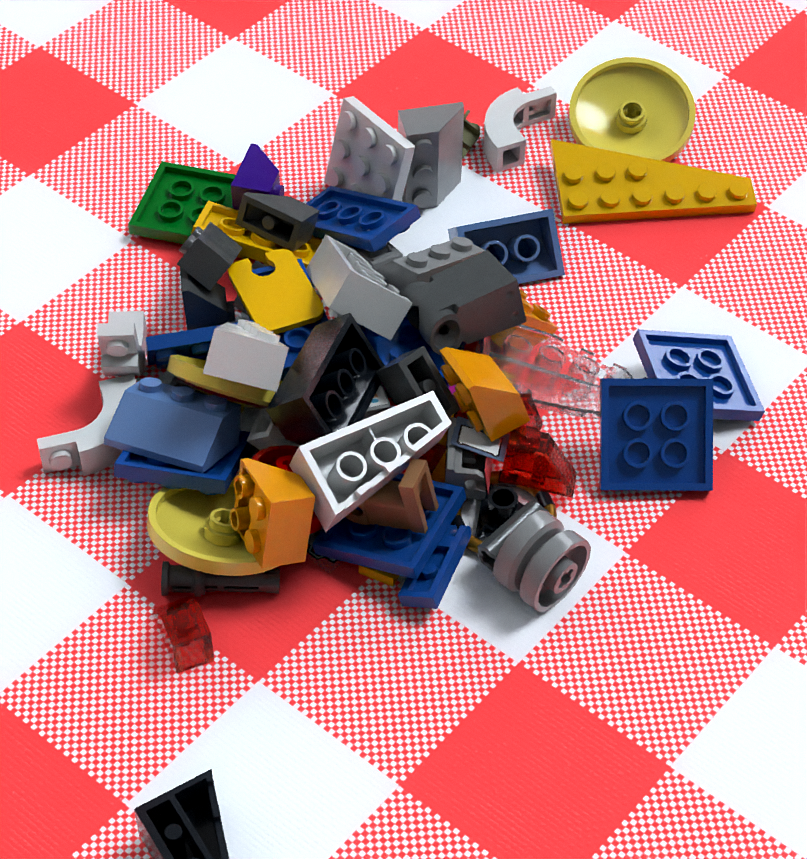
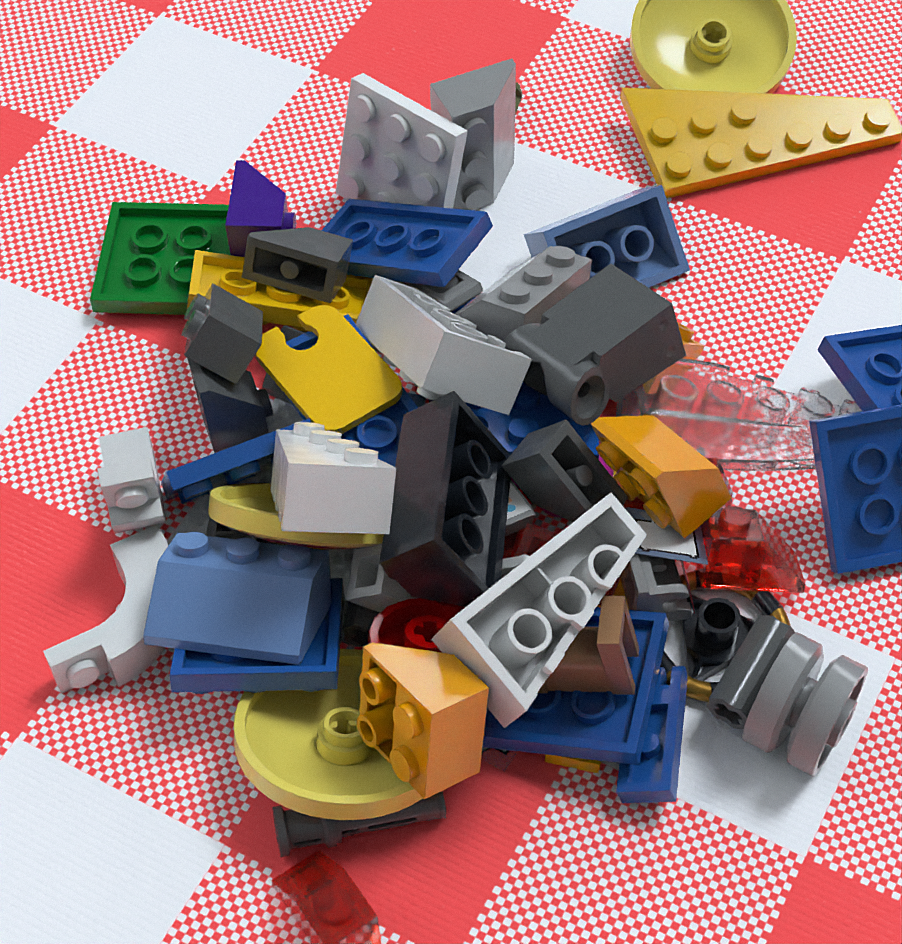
camera: 10 degrees left, 5 degrees up
white arch [483,86,557,173] -> none

